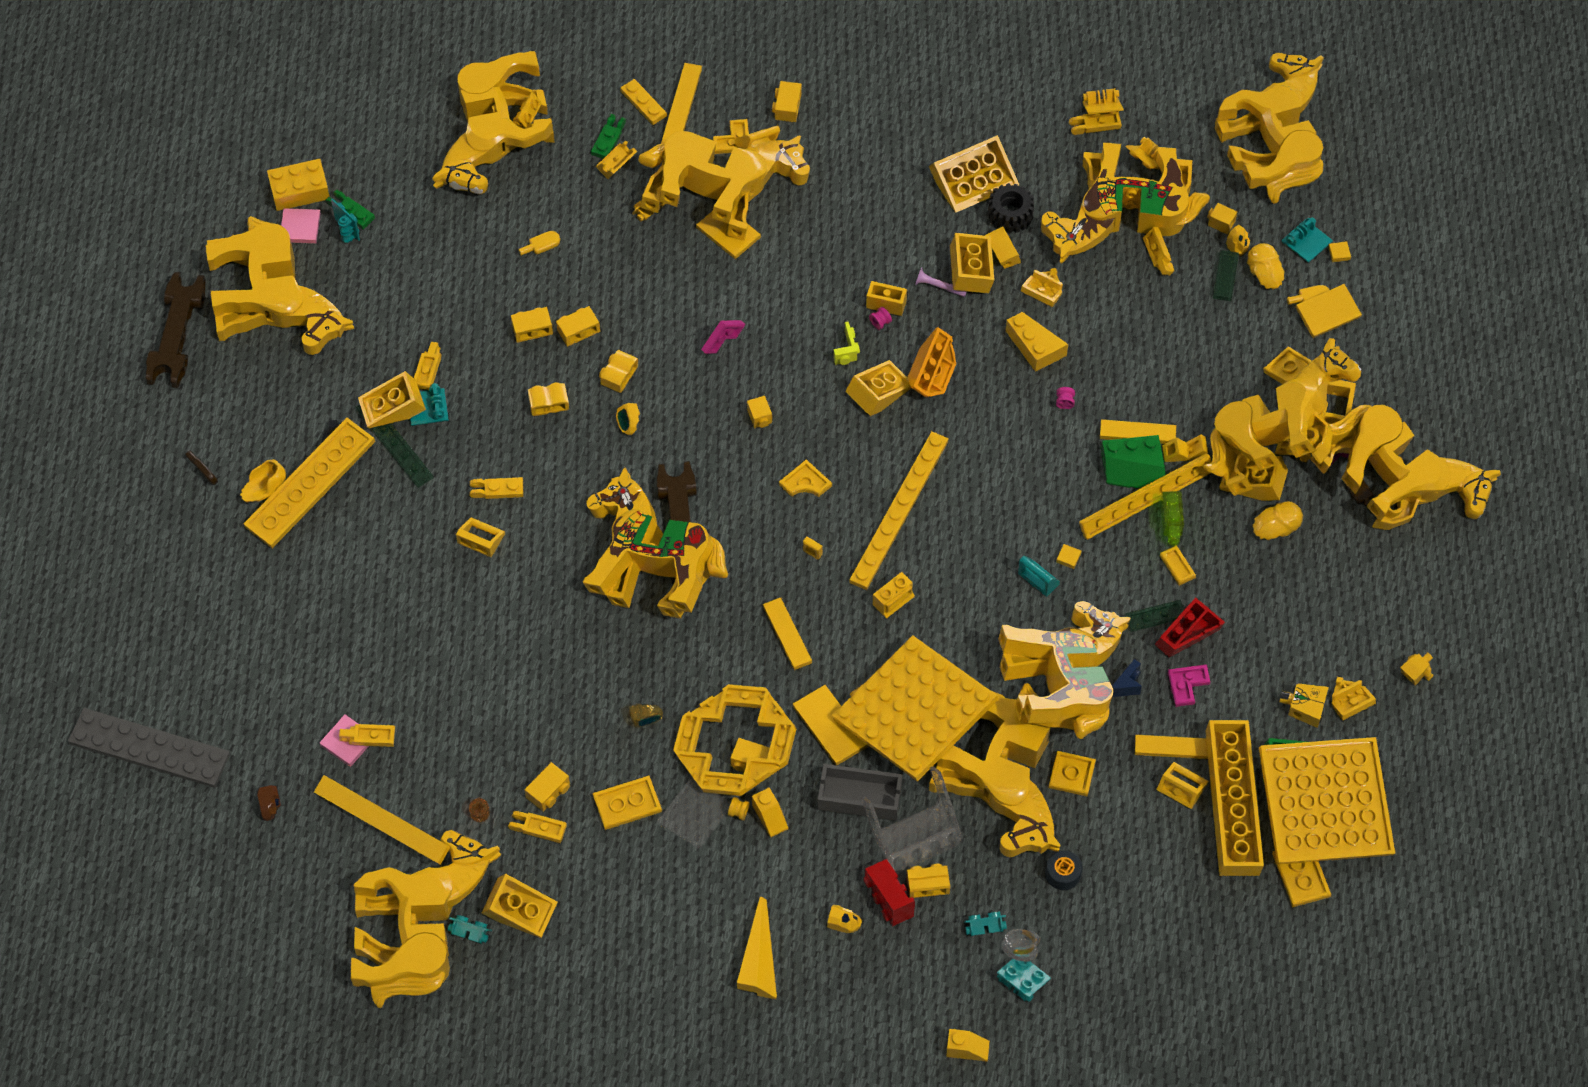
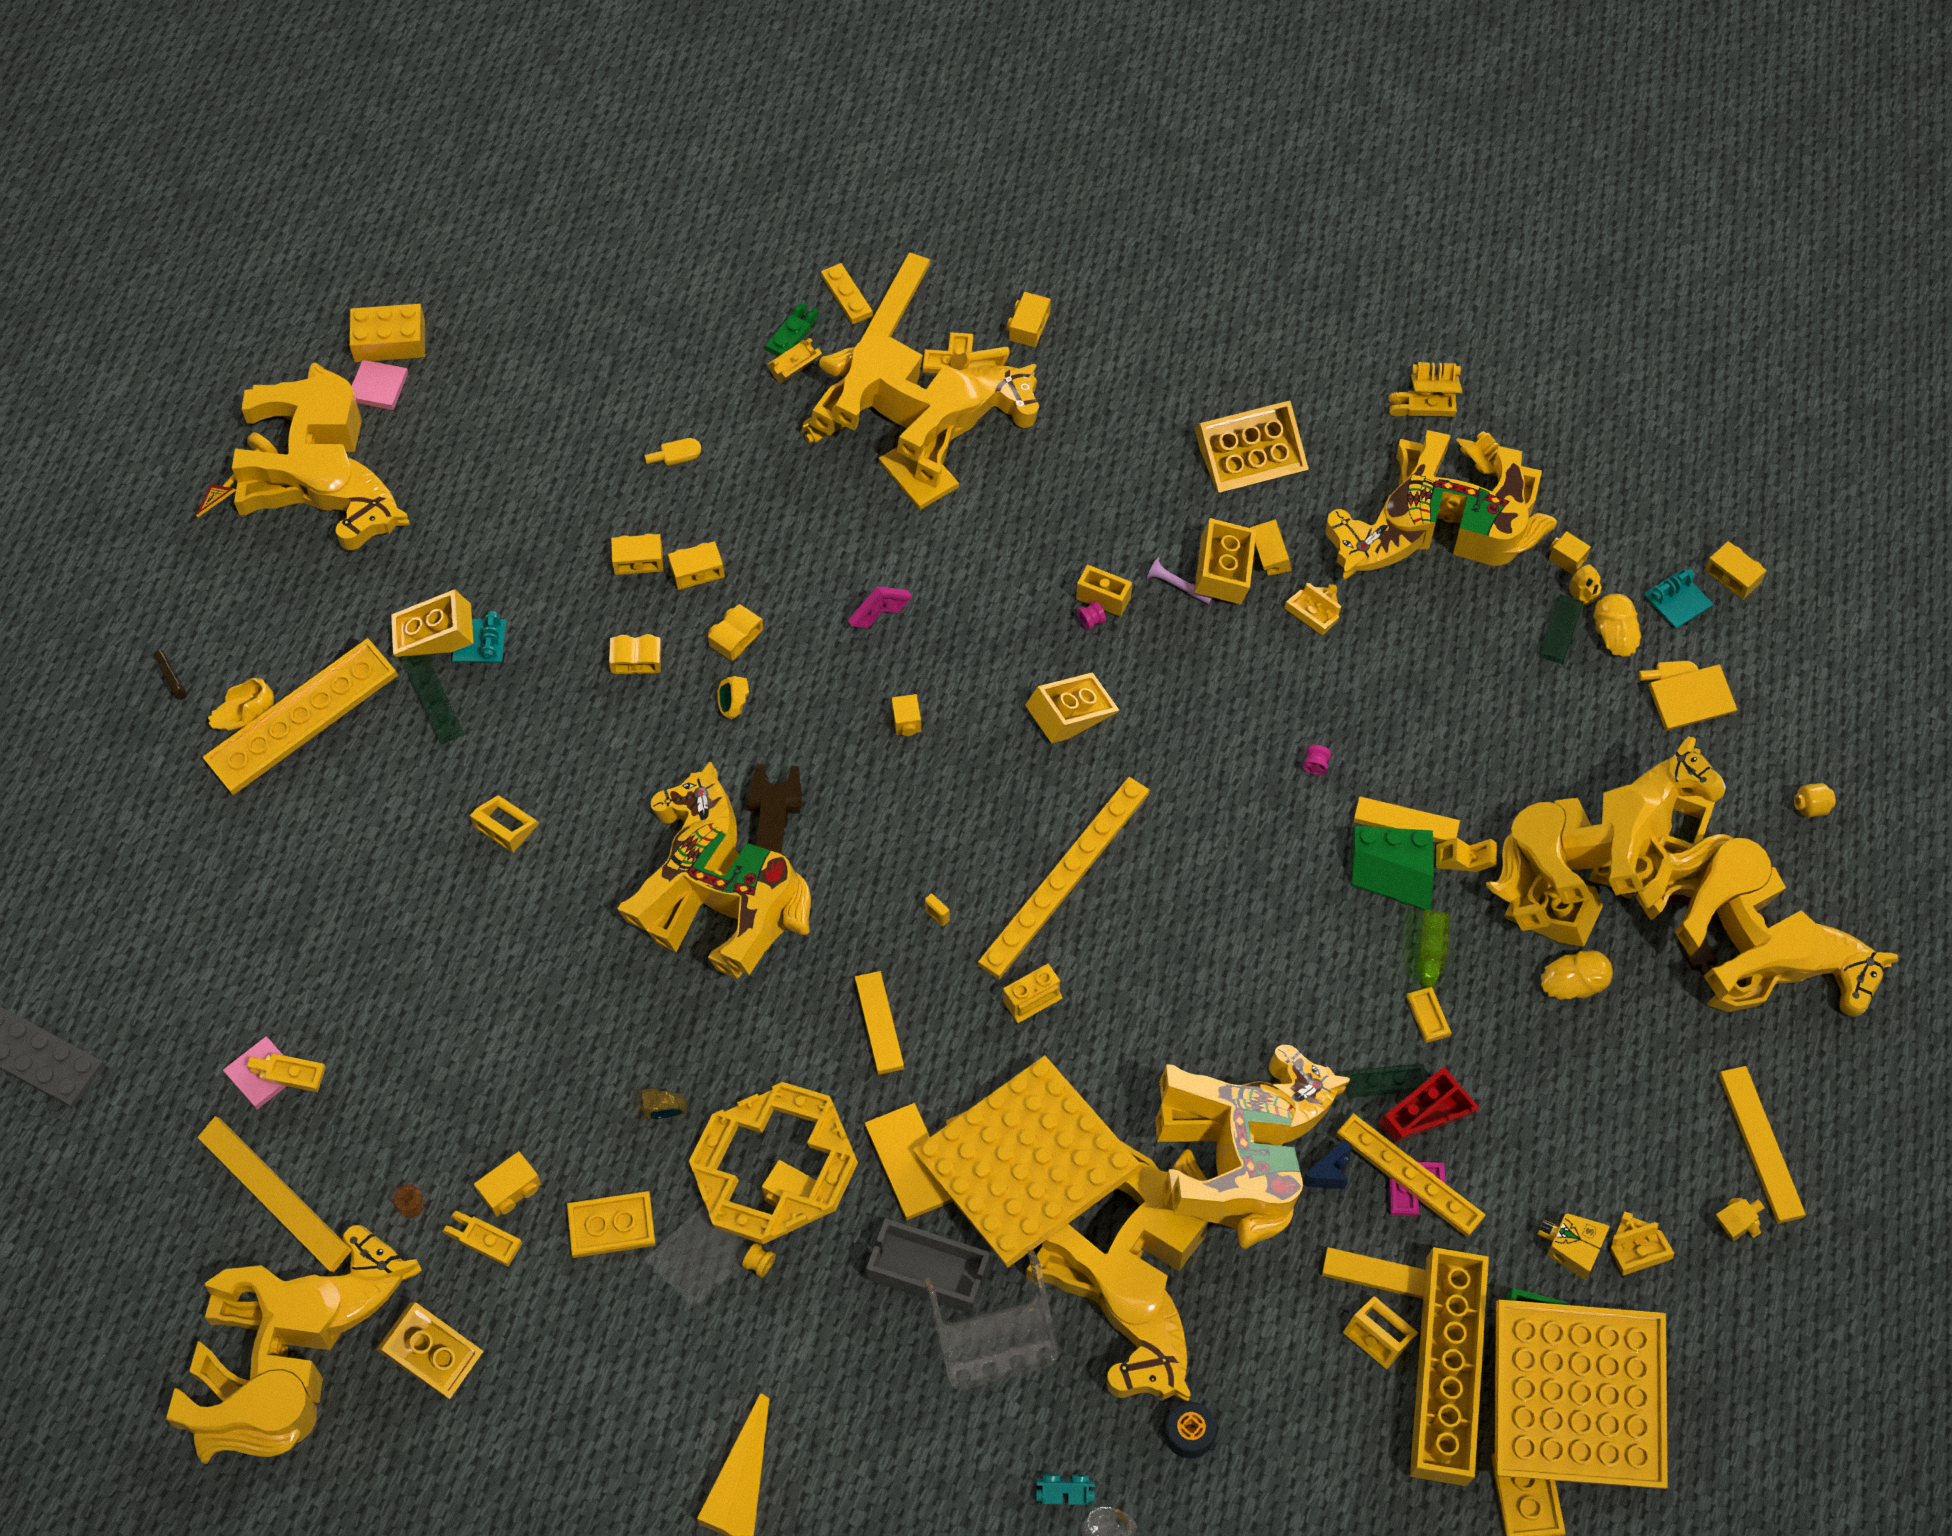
camera: 10 degrees right, 0 degrees up
dark brown piece [146,272,206,388] -> none
reddish brown rock [257,785,281,821] -> none
green hinge [326,189,375,230] -> none
teal hinge [331,198,360,243] -> none
yellow hinge [414,342,441,390] -> none
yellow animal [432,51,555,194] -> none
teal hinge [448,915,492,944] -> none
yellow hinge [470,477,523,499] -> none
yellow hinge [513,91,542,129] -> none
yellow slope [752,787,788,837] -> none
yellow tile [779,460,832,497] -> none
yellow rock [827,905,862,933] -> none
neon yellow bracket [834,321,860,365] -> none
red wedge [863,859,915,927] -> none
light orange wedge [907,327,956,398] -> none
yellow brick [907,864,950,898] -> none
black tyre [988,183,1034,233] -> none
yellow wedge [1006,312,1068,372] -> none
teal tile [1018,556,1060,597] -> none
yellow tile [1049,751,1096,797] -> none
yellow tile [1056,544,1082,569] -> none
yellow tile [1079,453,1212,540] -> none
yellow hinge [1143,227,1174,275] -> none
yellow animal [1215,53,1324,204] -> none
yellow tile [1263,347,1311,384] -> none
yellow tile [1328,242,1351,262] -> none
none -> yellow piece [196,432,278,517]
none -> yellow tile [1336,1113,1486,1238]
none -> yellow brick [1705,541,1767,600]
none -> yellow tile [1719,1066,1806,1224]
none -> yellow head [1794,783,1836,818]

